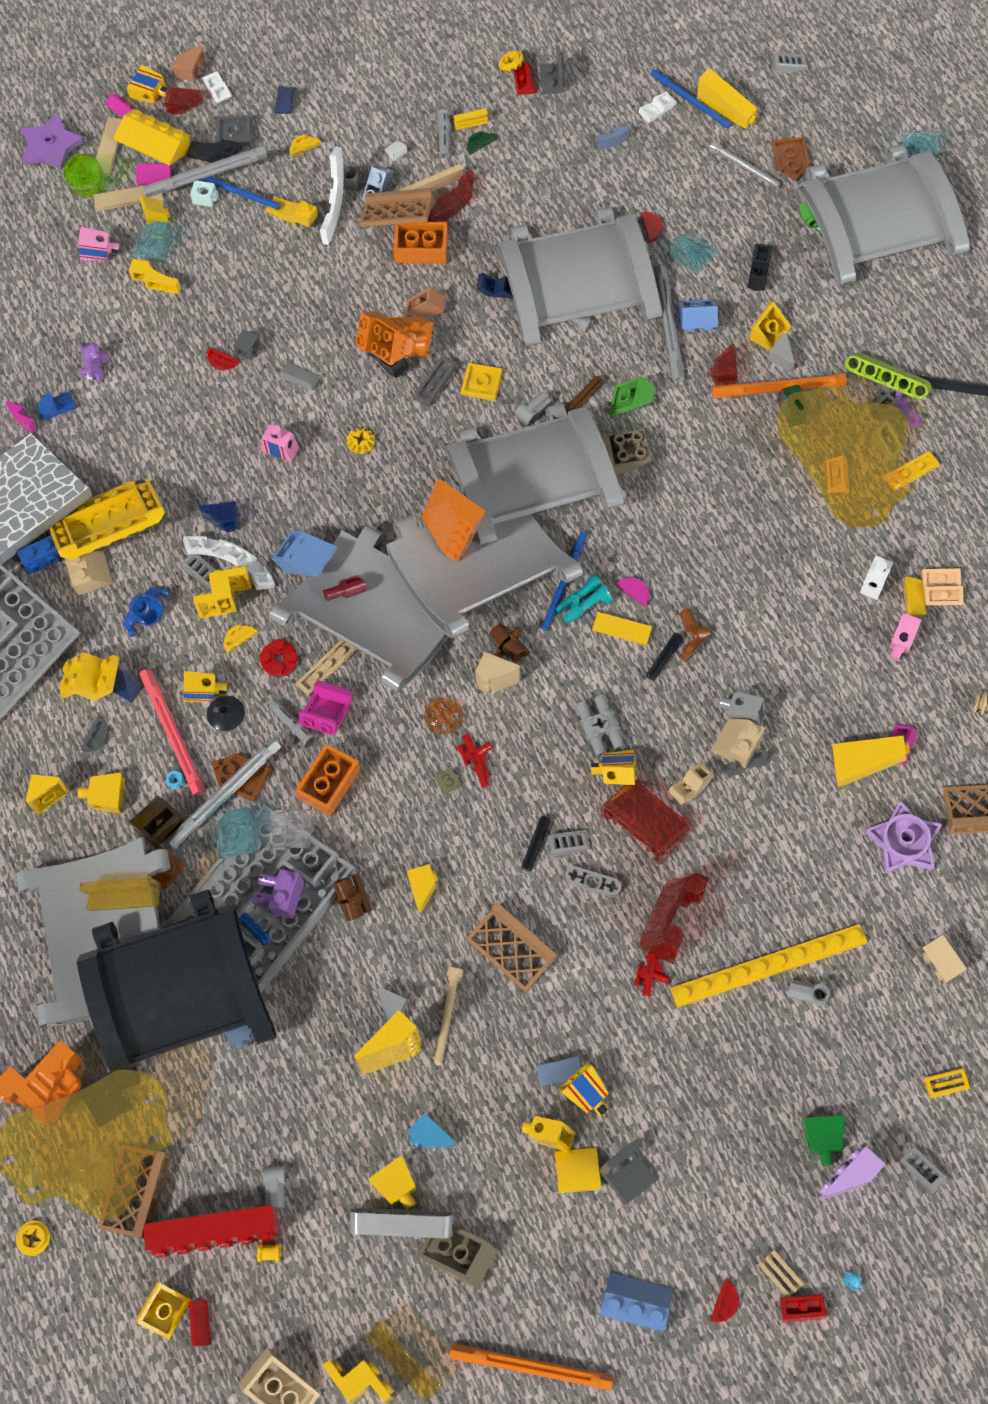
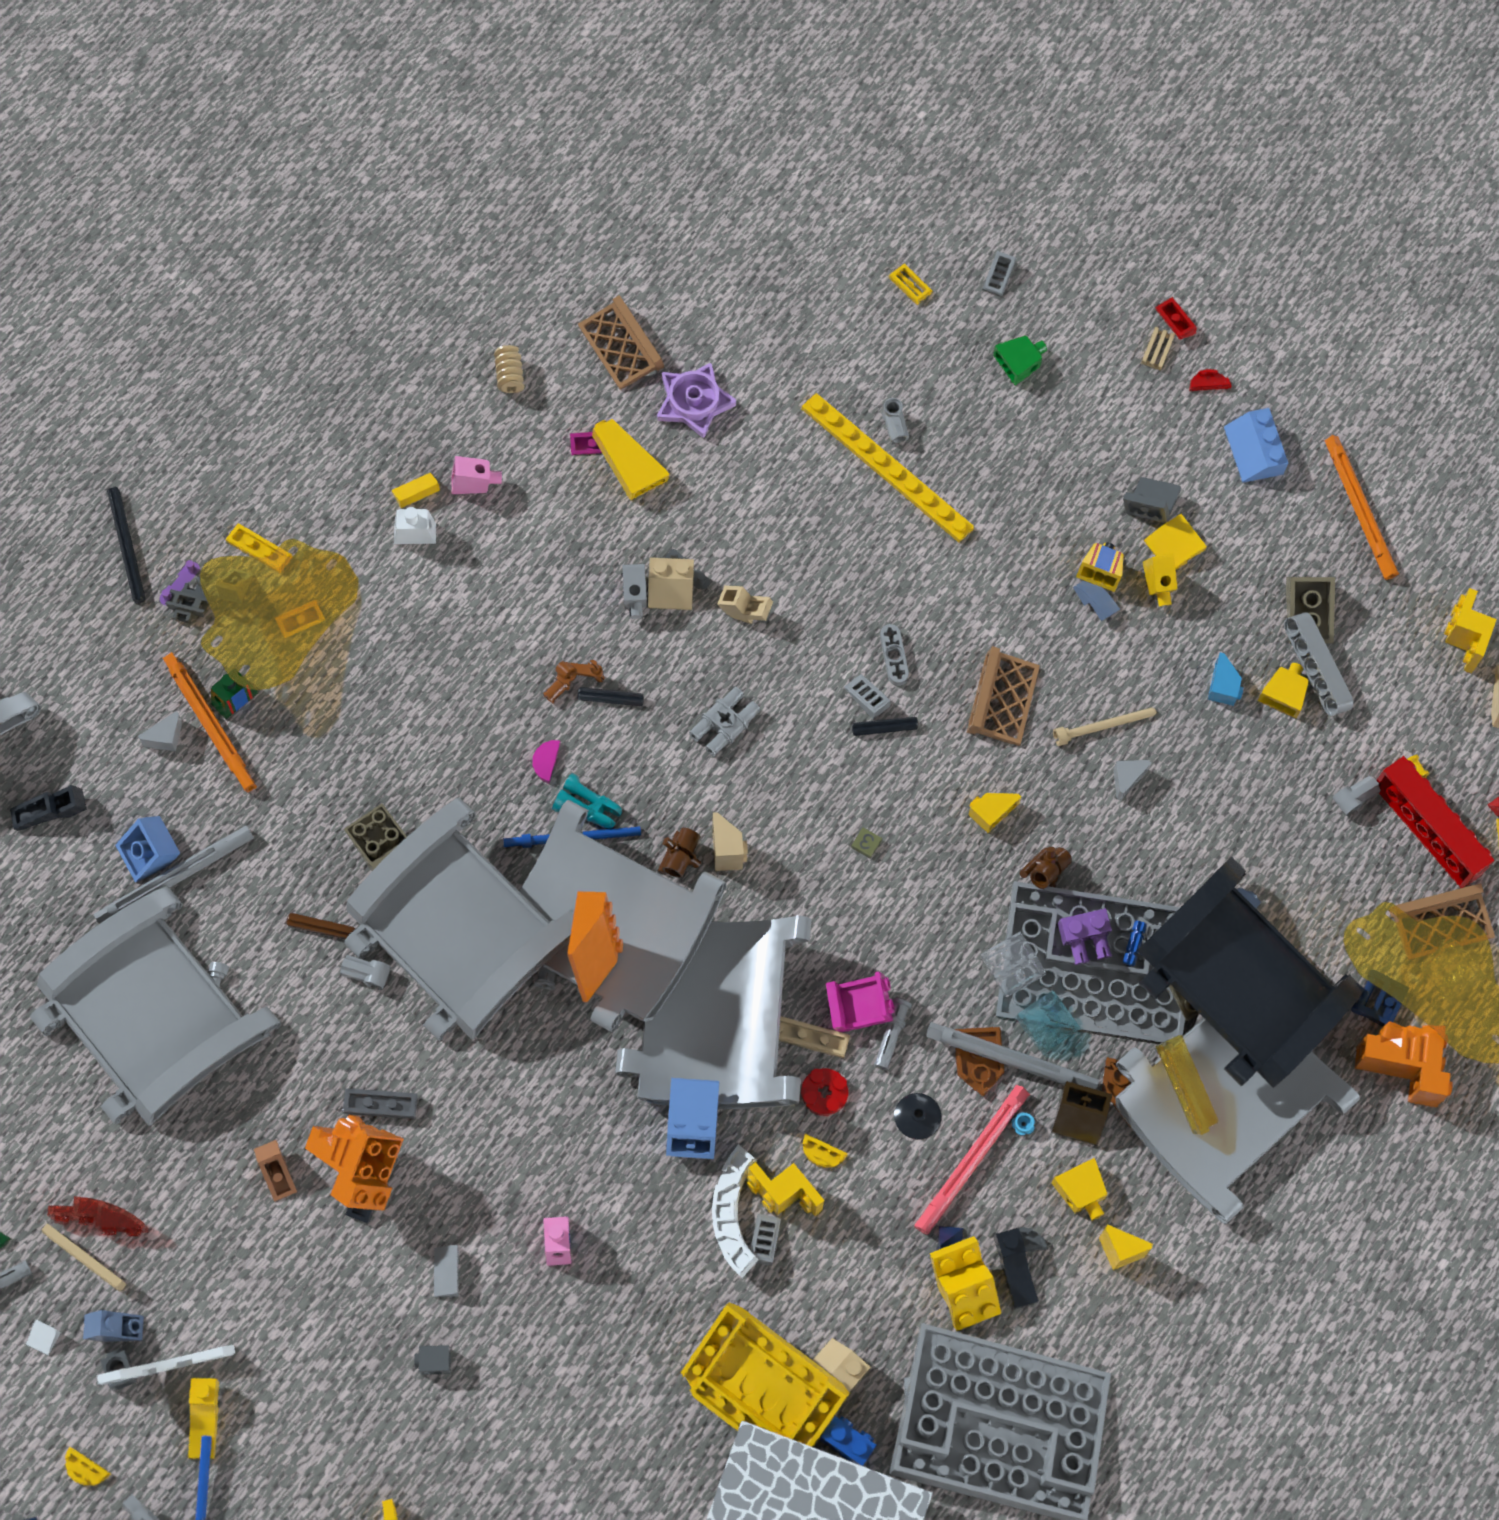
camera: 125 degrees left, 0 degrees up
blue piece [123,587,170,637] -> none
yellow torso [184,671,227,702] -> none
clear blue slope [199,501,240,532] -> none
red tile [207,347,240,371] -> none
orange brick [295,743,361,817] -> none
dark red arm [323,575,367,601] -> none
yellow gear [347,427,375,454] -> none
yellow slope [354,1010,422,1075] -> none
medium nougat fence [359,188,435,227] -> none
clear yellow panel [366,1320,442,1403] -> none
orange brick [393,222,448,264] -> none
clear orange piece [424,698,462,735] -> none
red piece [456,734,492,788] -> none
yellow tile [460,362,503,401] -> none
dark blue slope [476,272,513,299] -> none
yellow torso [591,750,636,785] -> none
yellow tile [592,612,652,645] -> none
clear red windscreen [600,779,692,865] -> none
bright green slope [608,376,656,416] -> none
red piece [633,936,670,997] -> none
clear red windscreen [639,873,709,965] -> none
red tile [641,212,663,243] -> none
clear light blue slope [670,233,719,275] -> none
clear red slope [710,344,738,384] -> none
yellow slope [750,301,791,351] -> none
lavender slope [818,1146,886,1201] -> none
medium azure plate [842,1271,863,1291] -> none
lime beam [845,352,932,399] -> none
light nougat slope [921,568,964,606] -> none
tan brick [922,934,967,983] -> none
none -> black slope [993,1227,1039,1309]

